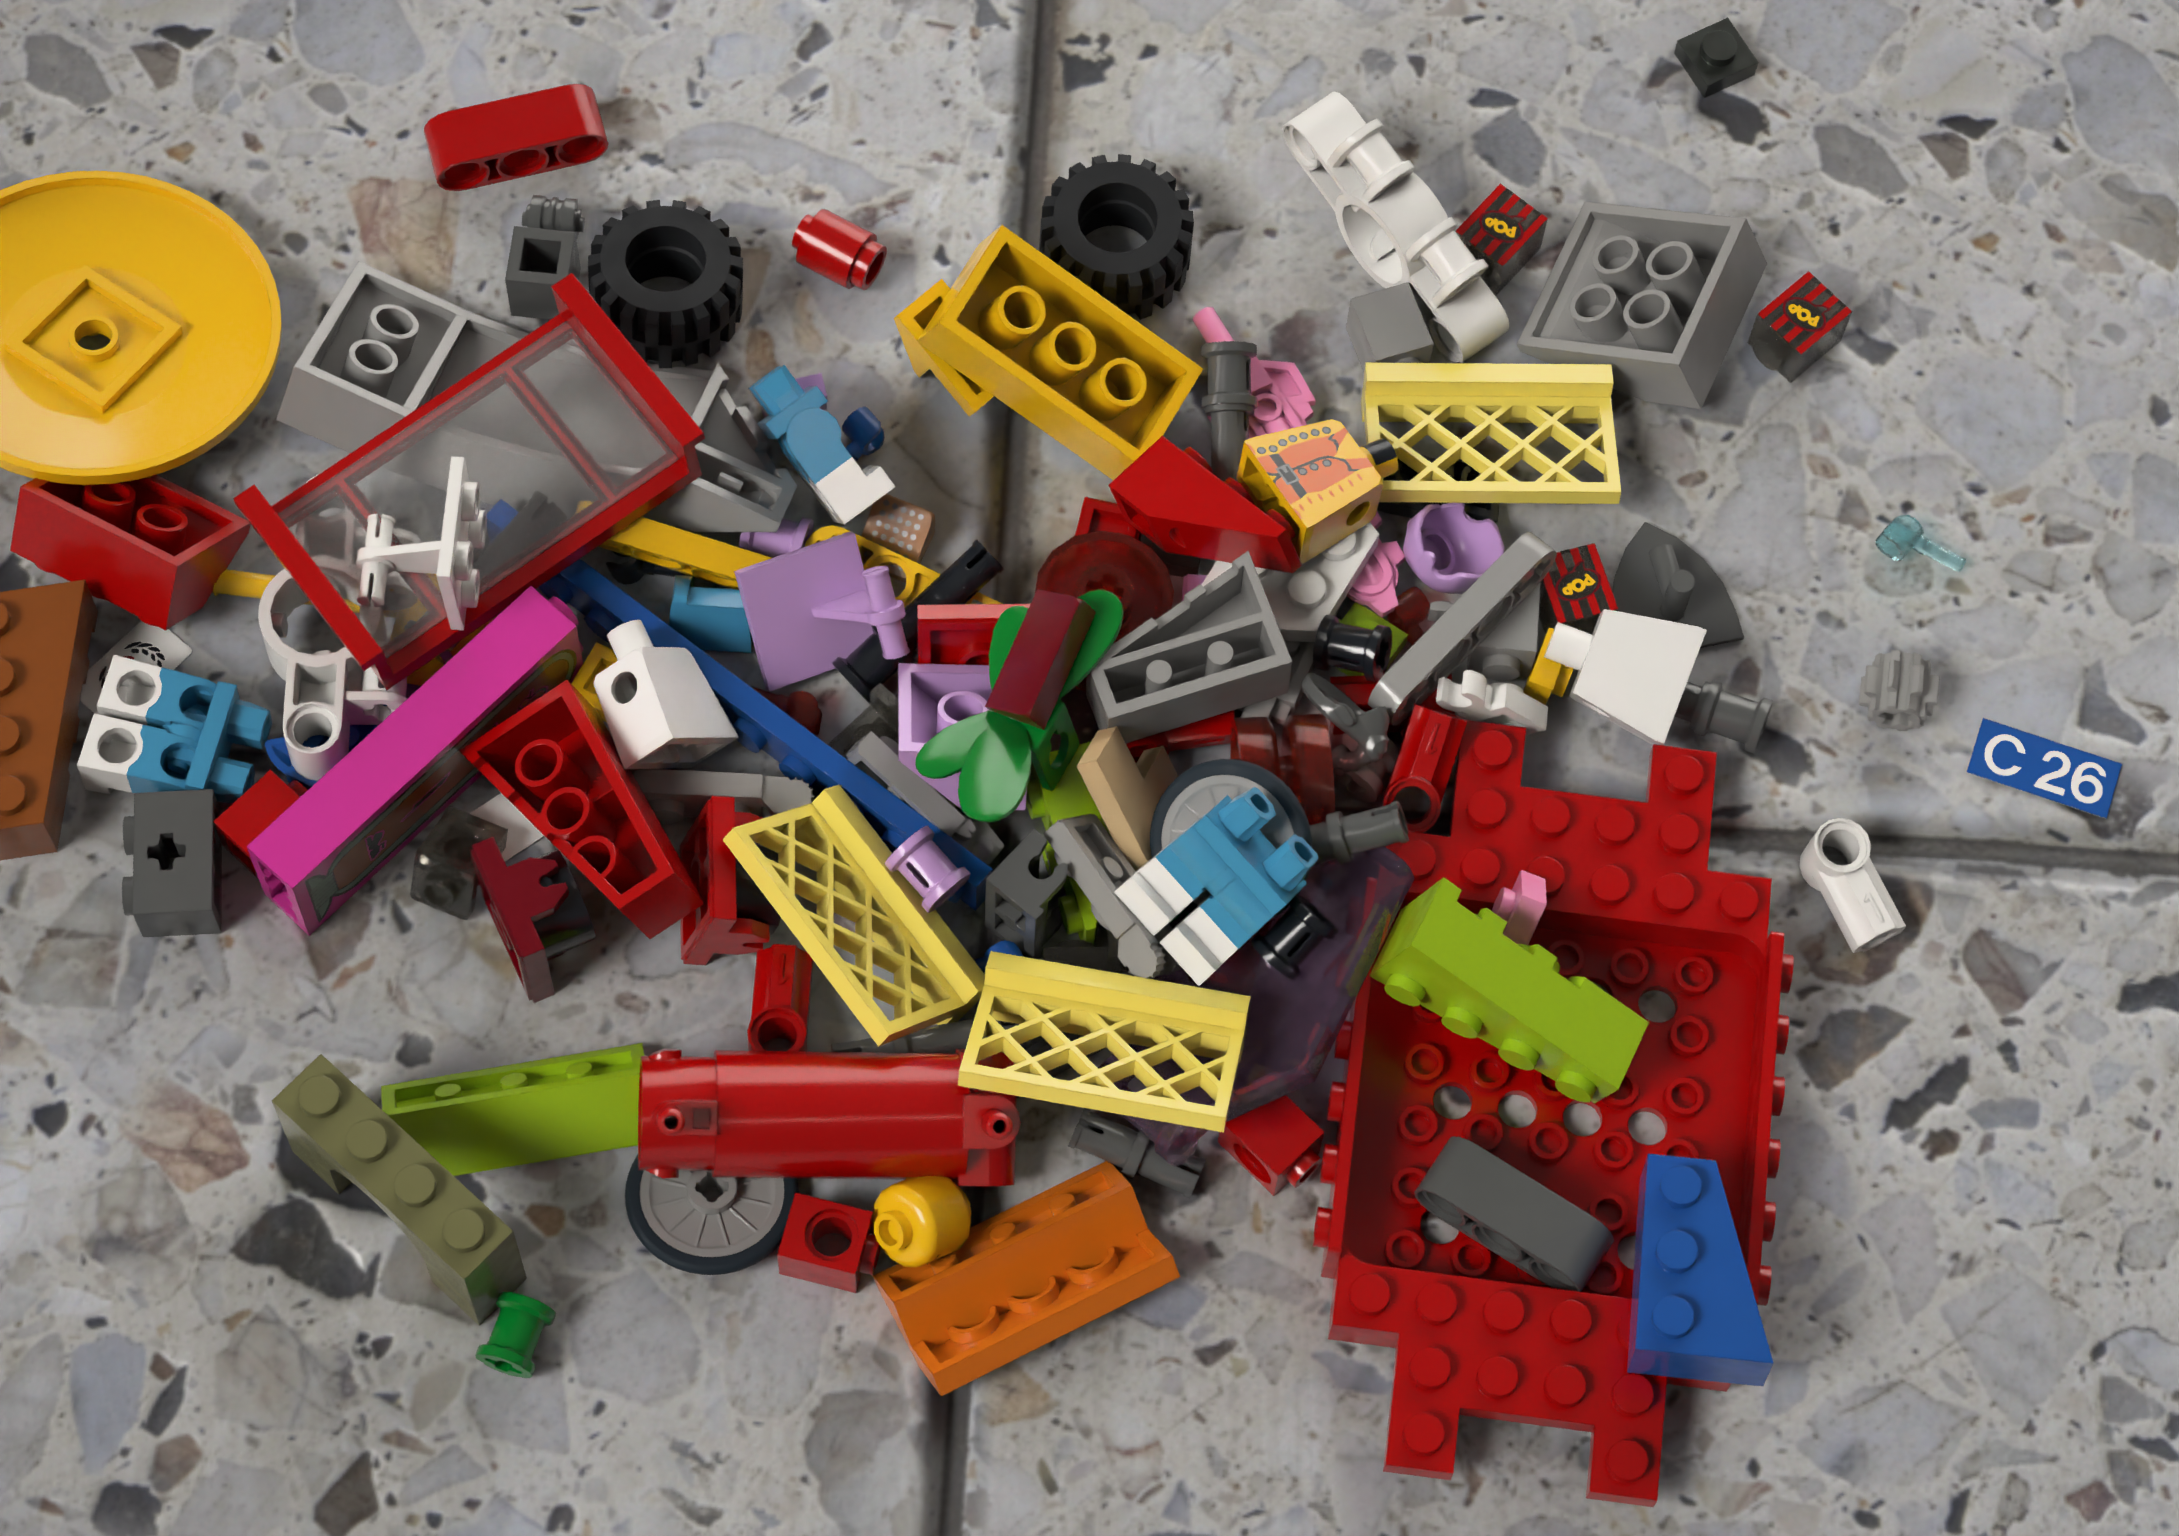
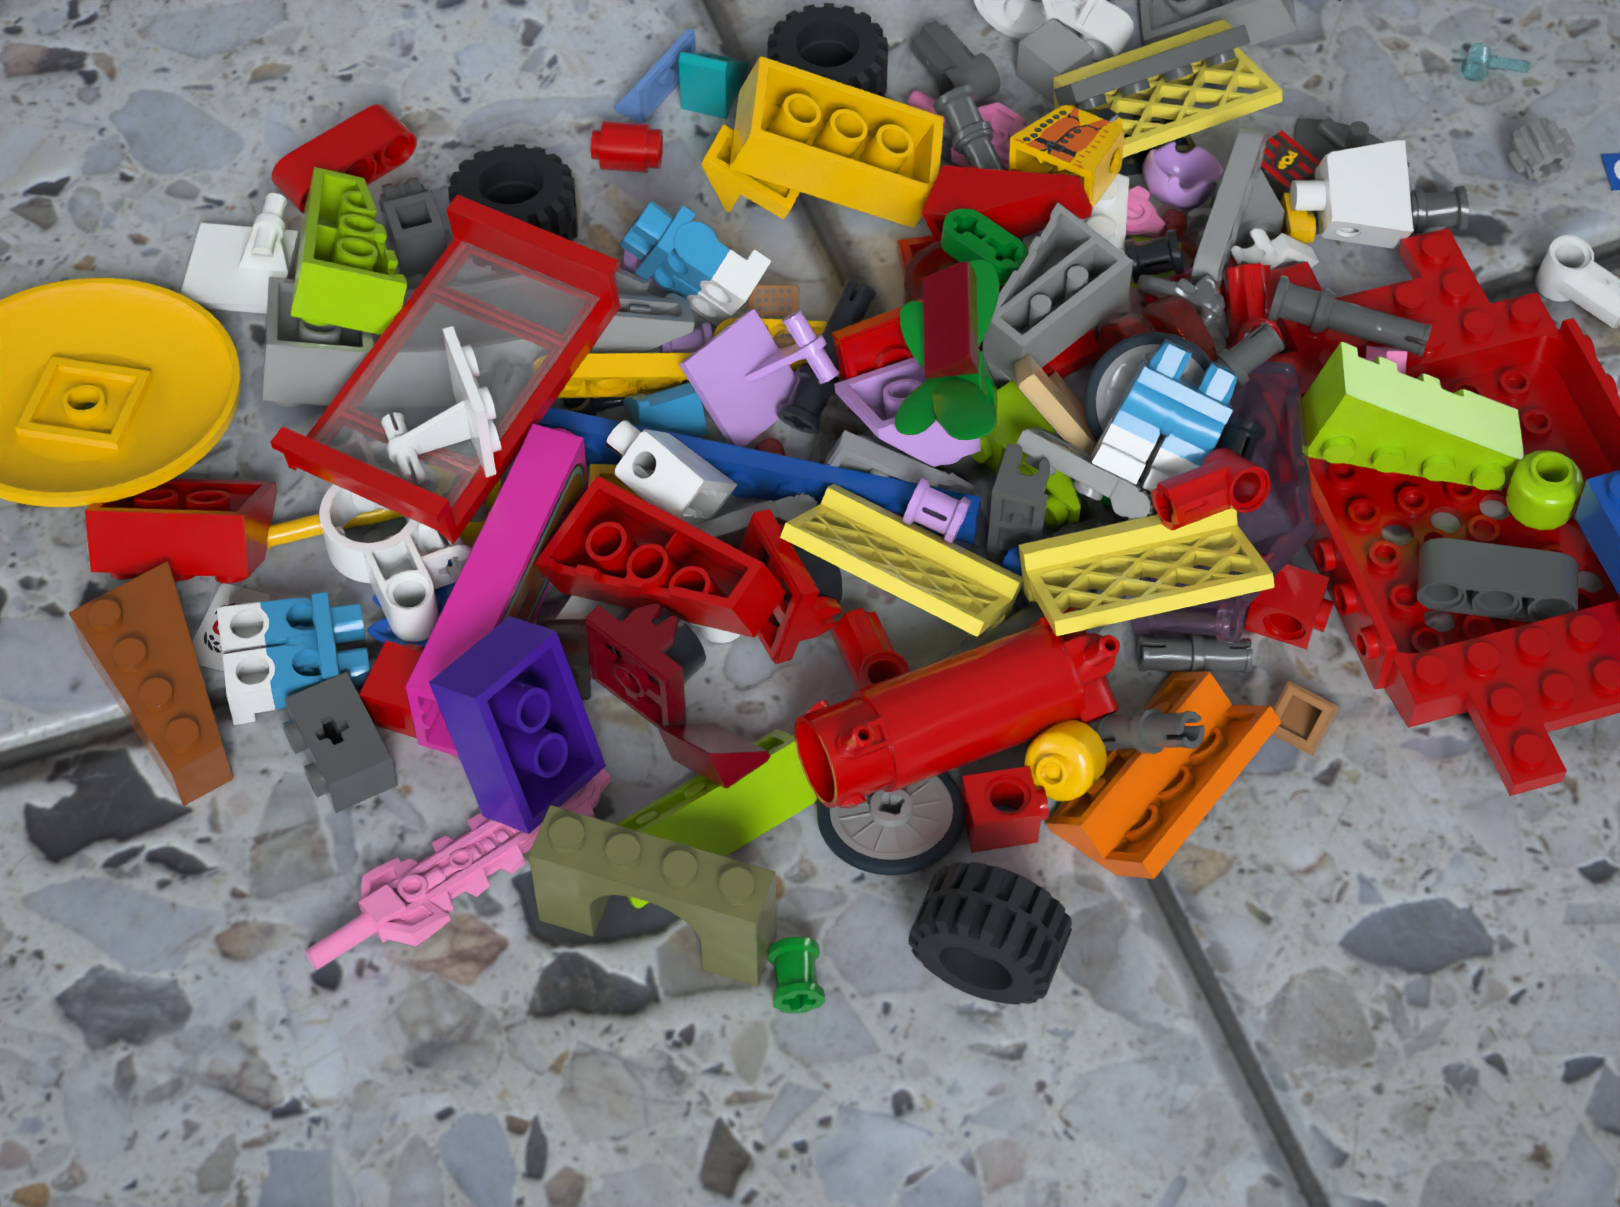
camera: 20 degrees left, 10 degrees down
none -> white plate [180,193,300,314]
none -> lime wedge [290,167,408,335]
none -> bright pink bar [305,768,611,970]
none -> dark purple brick [429,616,606,834]
none -> medium blue slope [614,28,696,123]
none -> dark red slope [658,723,771,789]
none -> teal slope [679,52,749,119]
none -> black tyre [908,862,1072,1005]
none -> dark grey piece [912,20,1000,103]
none -> green beam [940,208,1029,287]
none -> dark grey plate [1054,24,1251,111]
none -> dark grey pin [1096,708,1205,754]
none -> red piece [1151,448,1271,531]
none -> dark grey pin [1268,275,1432,357]
none -> medium nougat slope [1272,681,1341,756]
none -> lime head [1506,450,1584,530]

